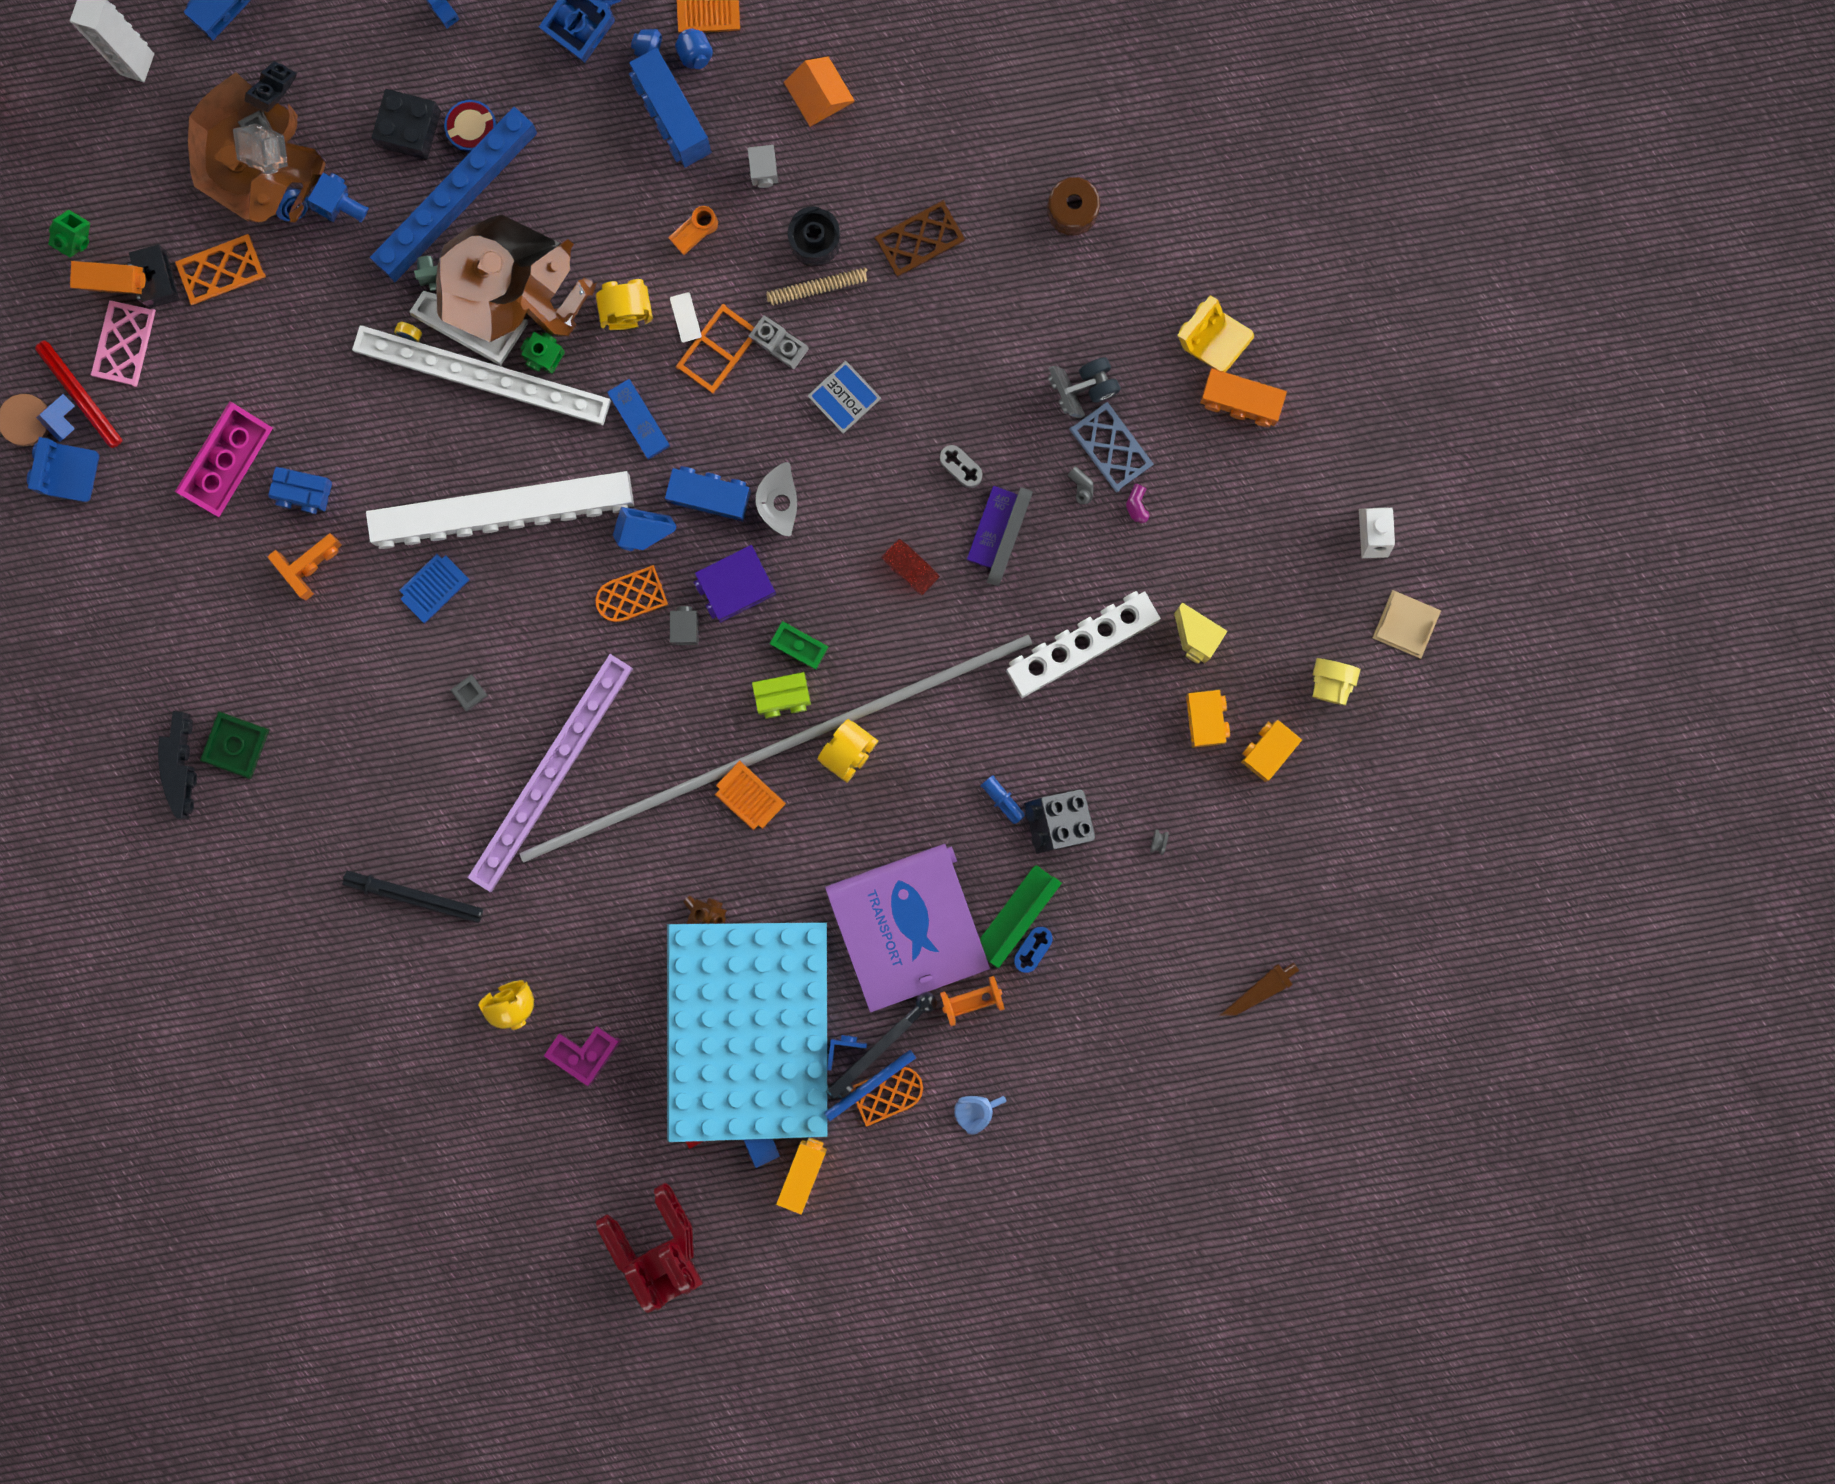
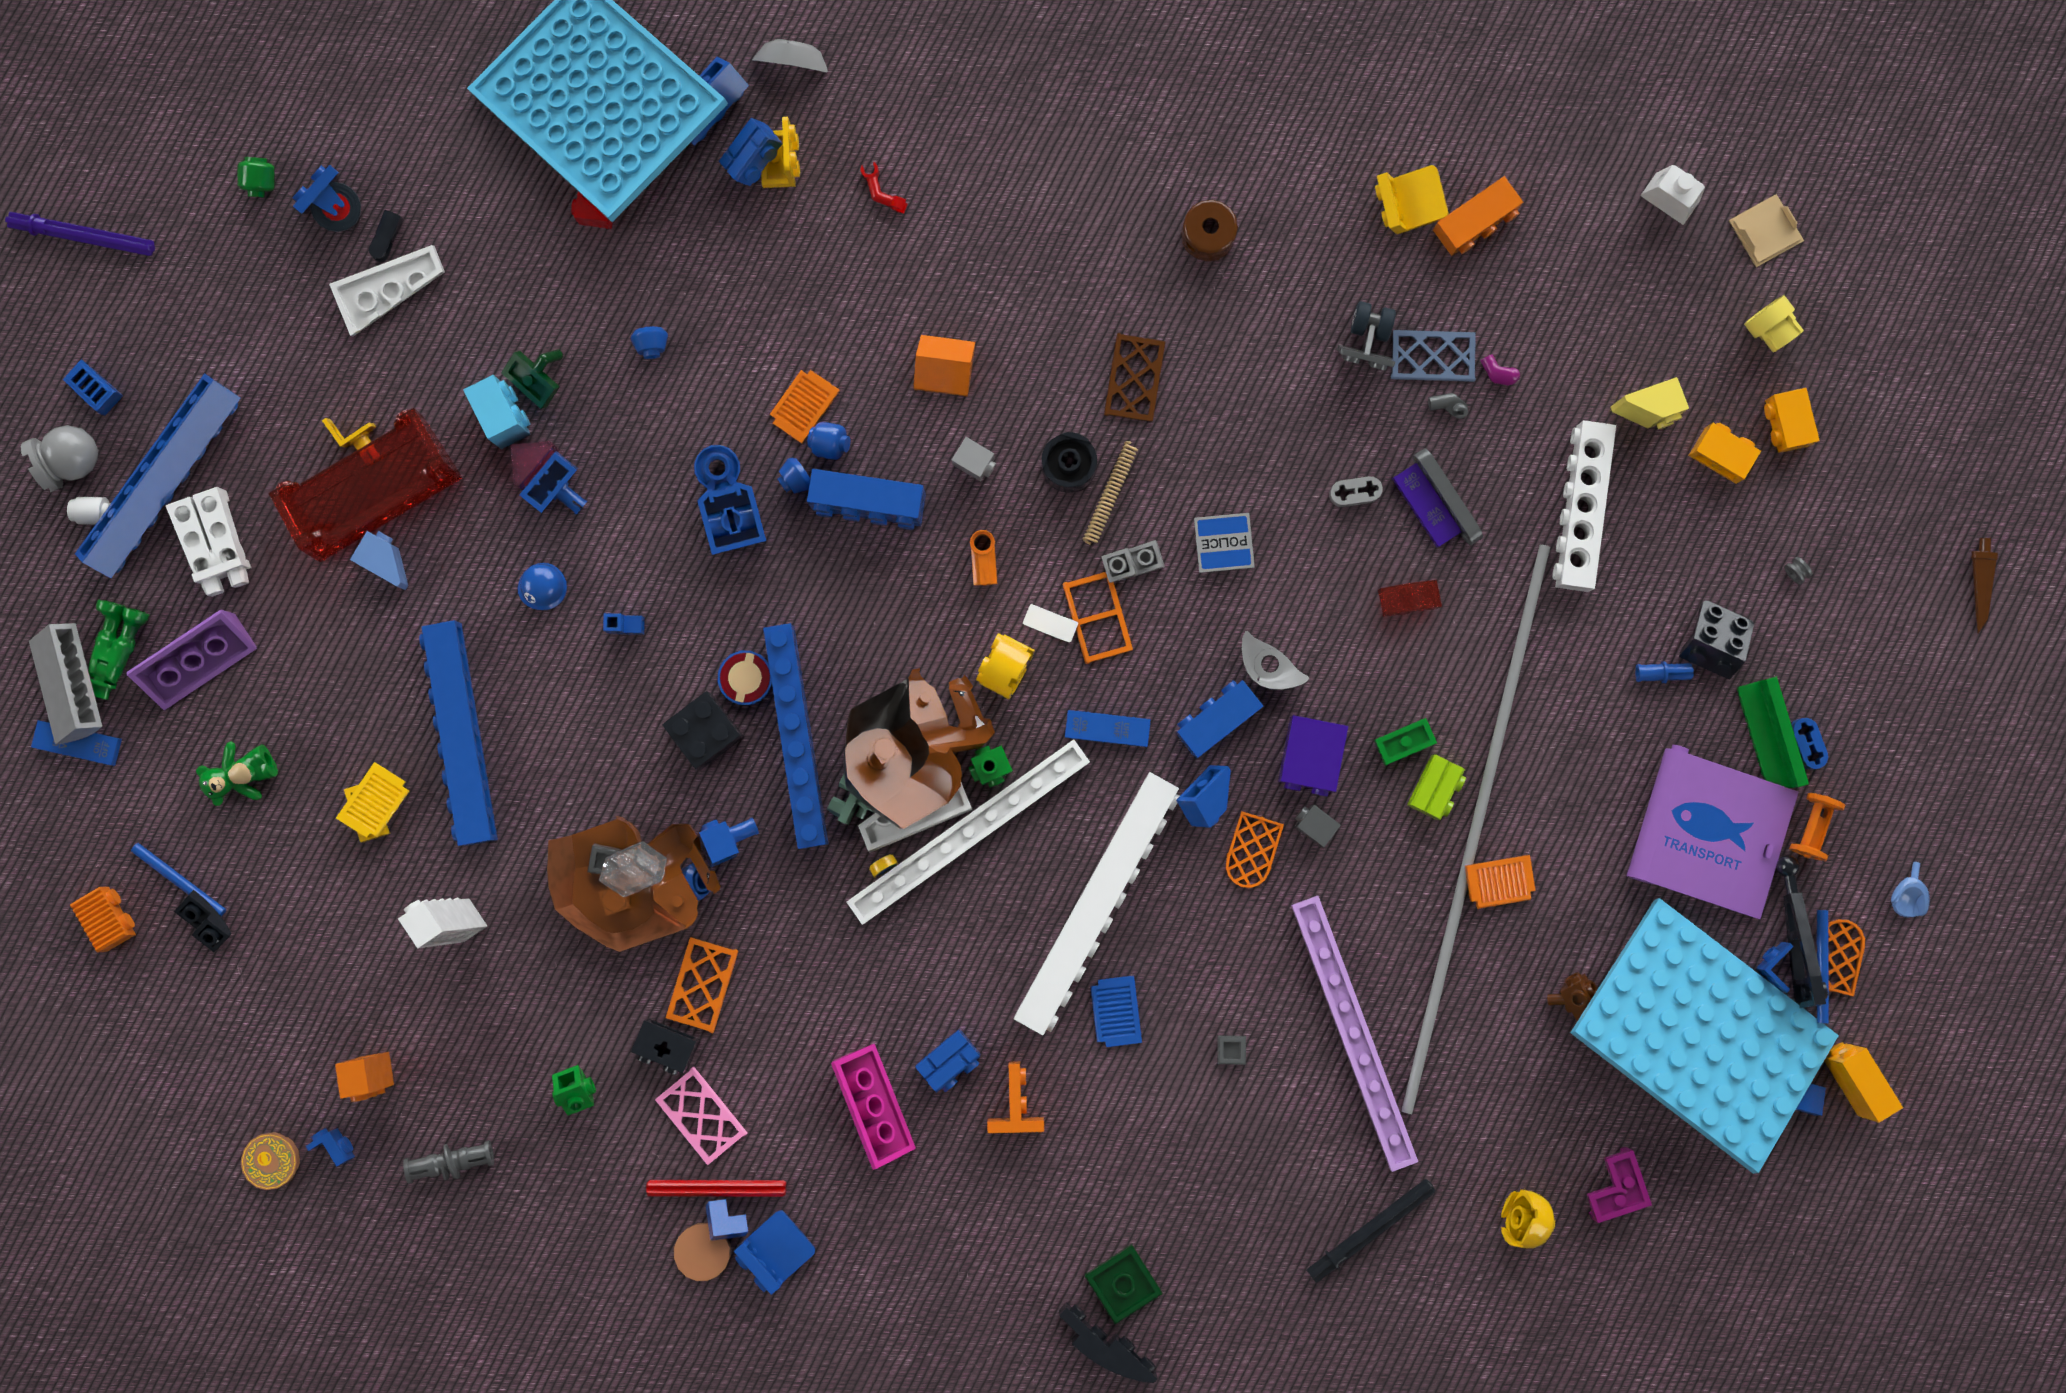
camera: 50 degrees left, 0 degrees up
orange slope [70,261,146,294] -> none
black slope [244,61,297,113] -> none
dark red piece [596,1183,703,1313] -> none
yellow brick [817,719,878,783] -> none

